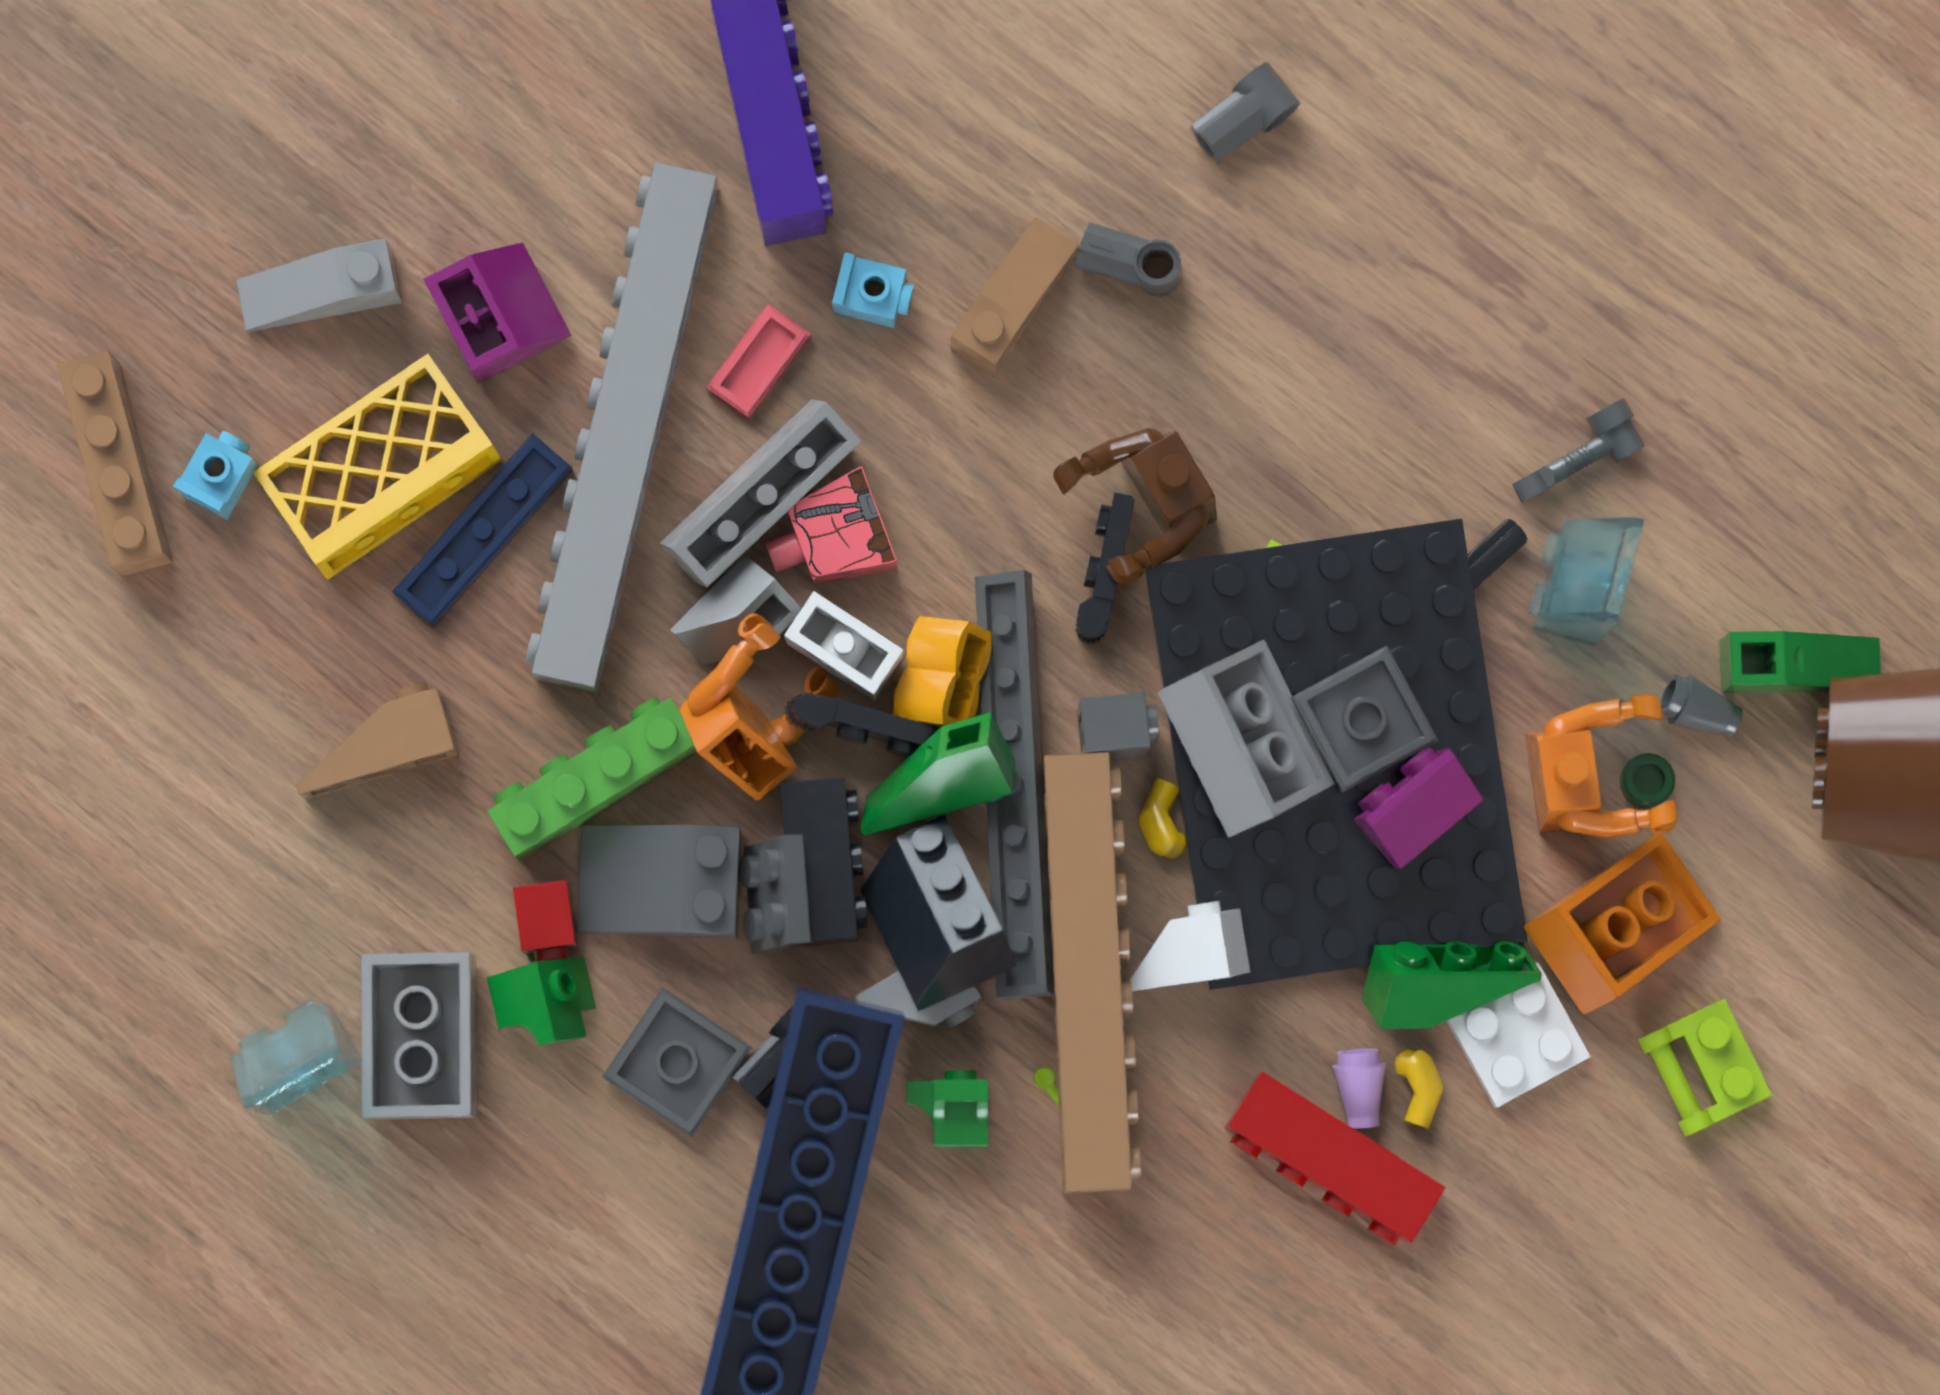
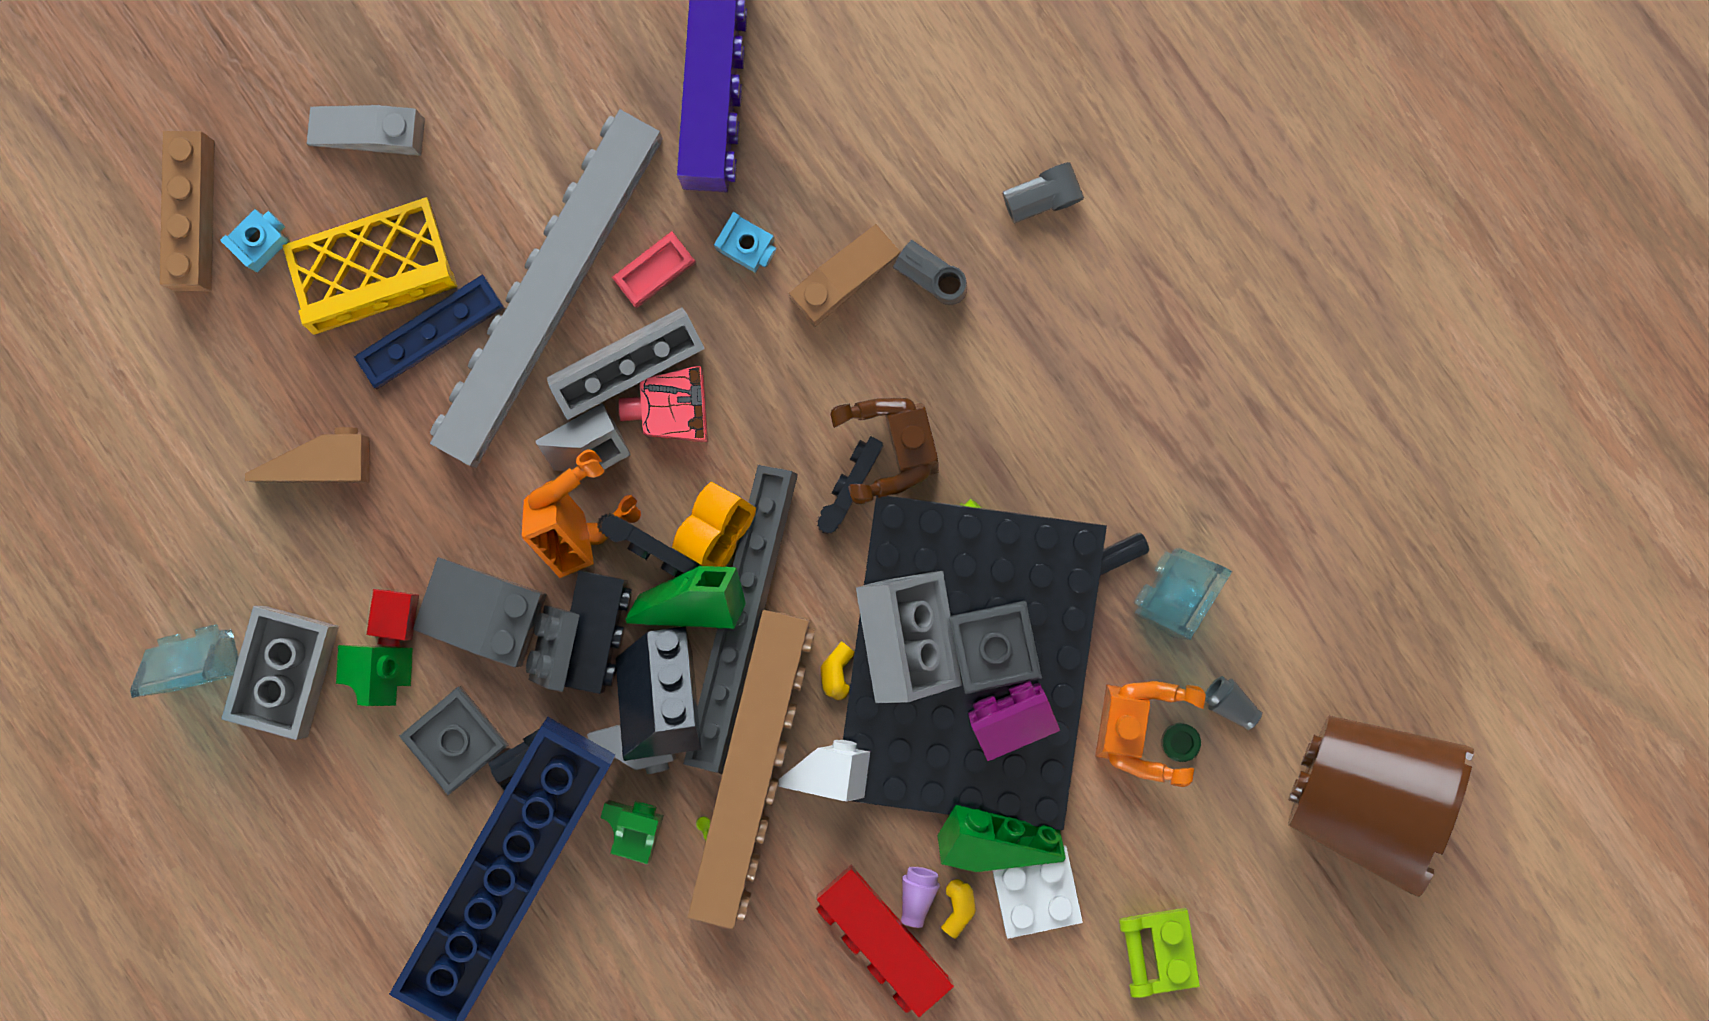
camera: 20 degrees right, 5 degrees up
magenta slope [423,242,572,384] -> none
bright green brick [487,697,698,862] -> none
white brick [784,591,904,702] -> none
dark grey brick [1077,692,1159,762] -> none
dark grey brick [1512,398,1645,503] -> none
orange slope [1523,833,1721,1015] -> none
green slope [1719,631,1881,693] -> none

